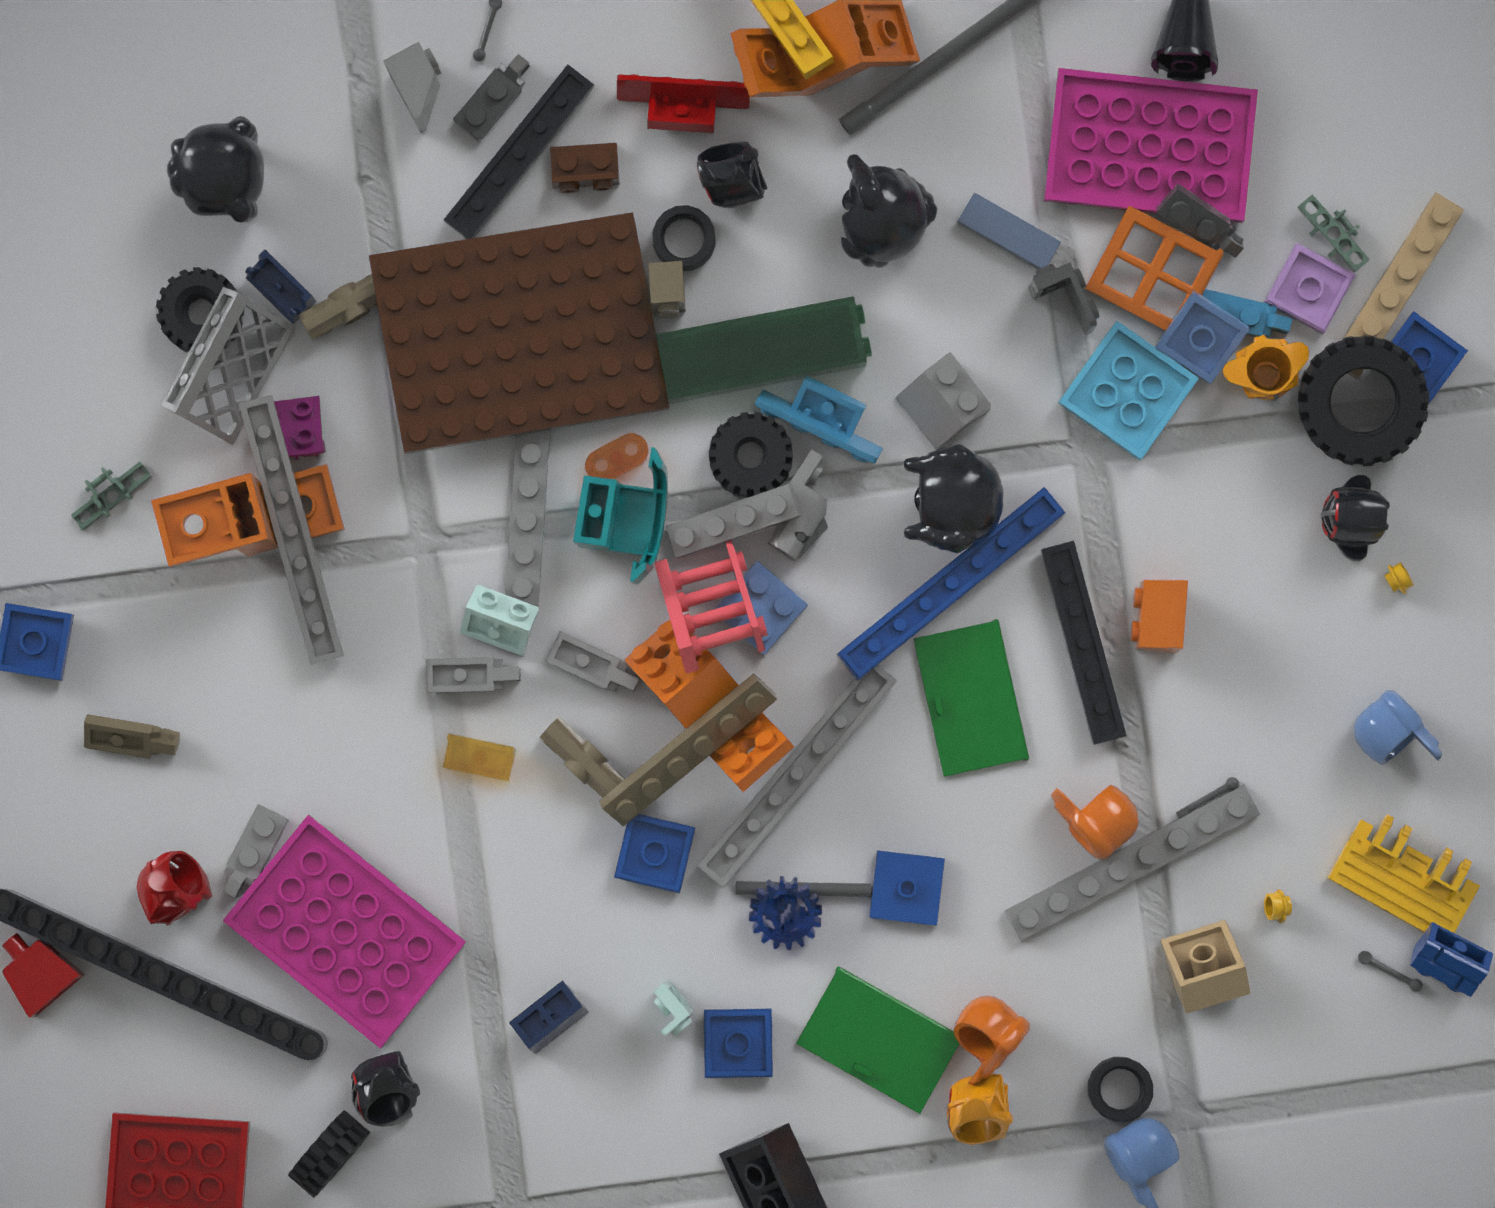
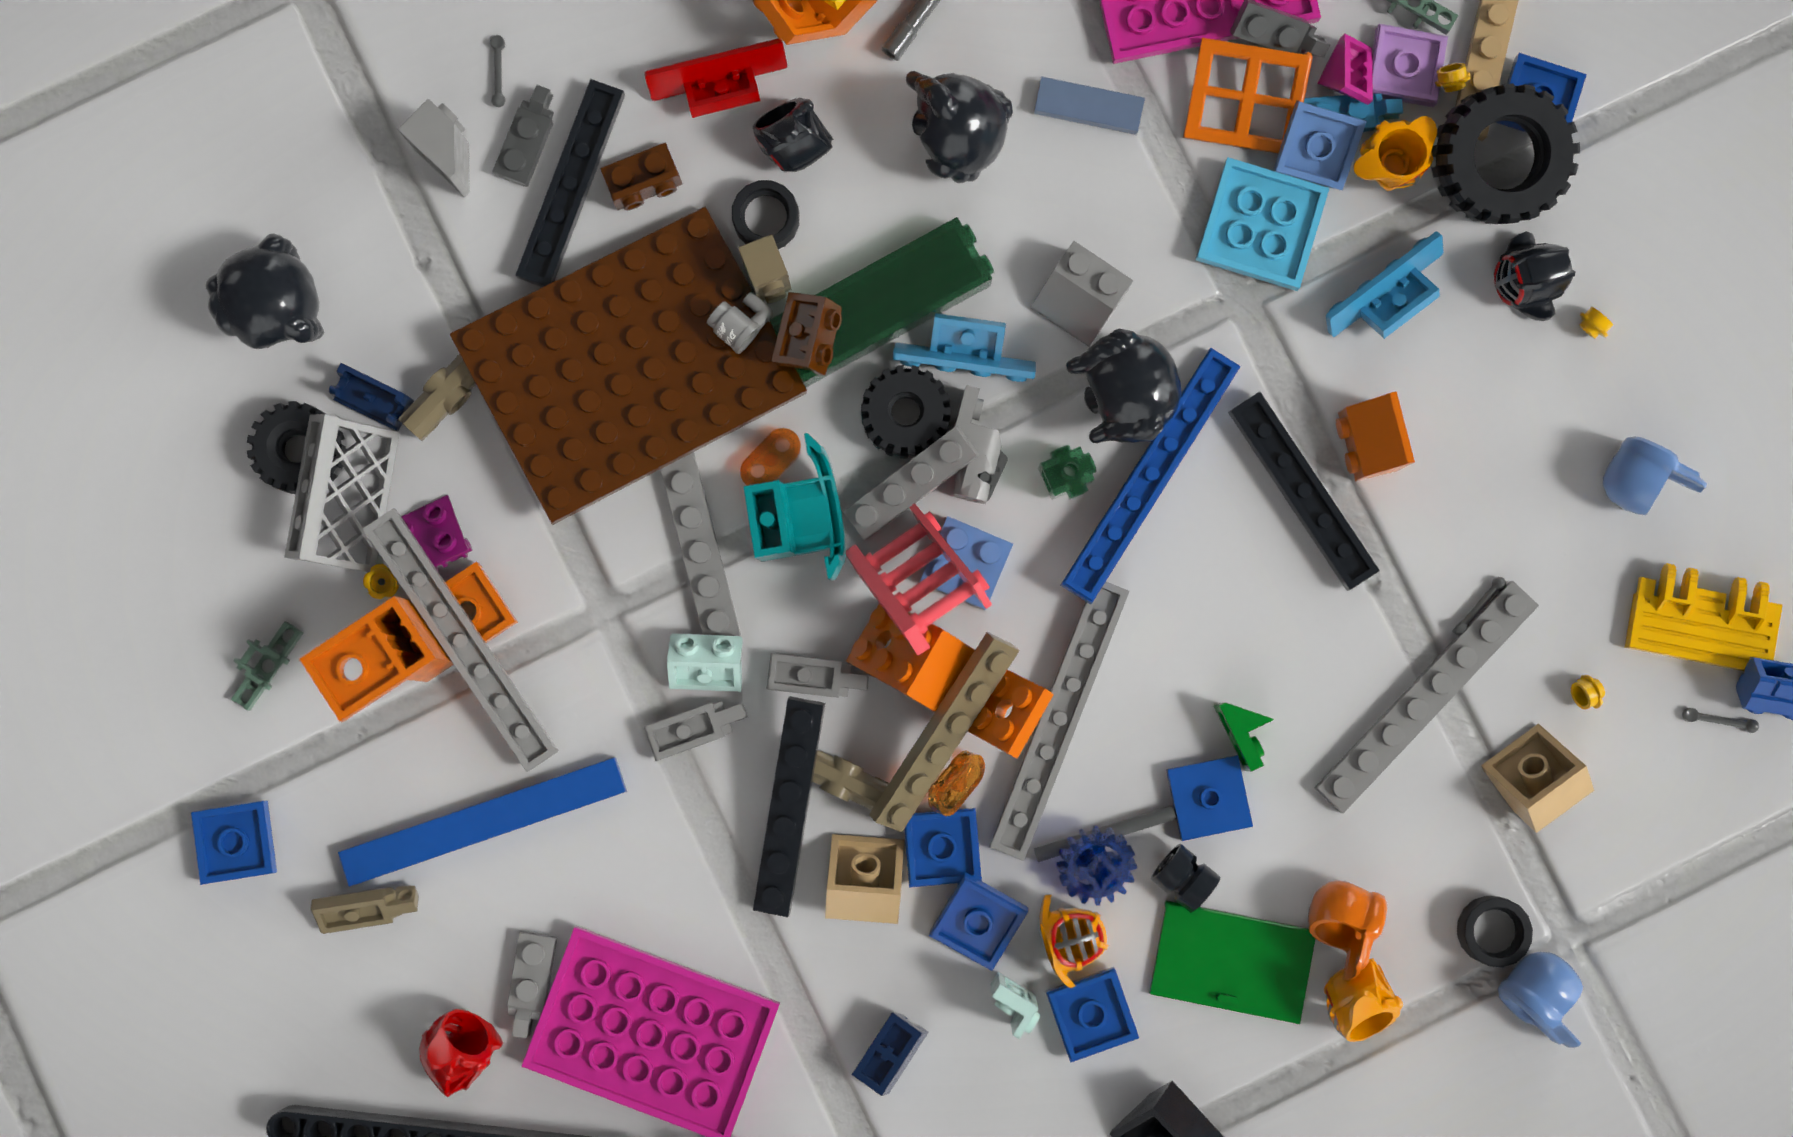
camera: 25 degrees left, 0 degrees up
clear yellow panel [443,733,517,782] -> none
green container [913,619,1029,777] -> none
dark grey bracket [1028,262,1100,335] -> none
orange piece [1051,785,1139,860] -> none
none -> blue tile [338,757,627,887]
none -> yellow plate [363,564,399,599]
none -> light grey piece [707,292,773,354]
none -> black plate [753,696,826,917]
none -> reddish brown bracket [771,292,842,376]
none -> tan slope [825,834,904,924]
none -> clear orange plate [928,751,985,816]
none -> blue plate [929,872,1029,971]
none -> clear green brick [1038,445,1097,500]
none -> light orange piece [1039,894,1109,988]
none -> black wheel [1151,843,1221,913]
none -> green slope [1214,702,1274,772]
none -> dark pink slope [1317,33,1373,105]
none -> dark azure bracket [1326,231,1444,339]
none -> yellow plate [1435,63,1471,92]

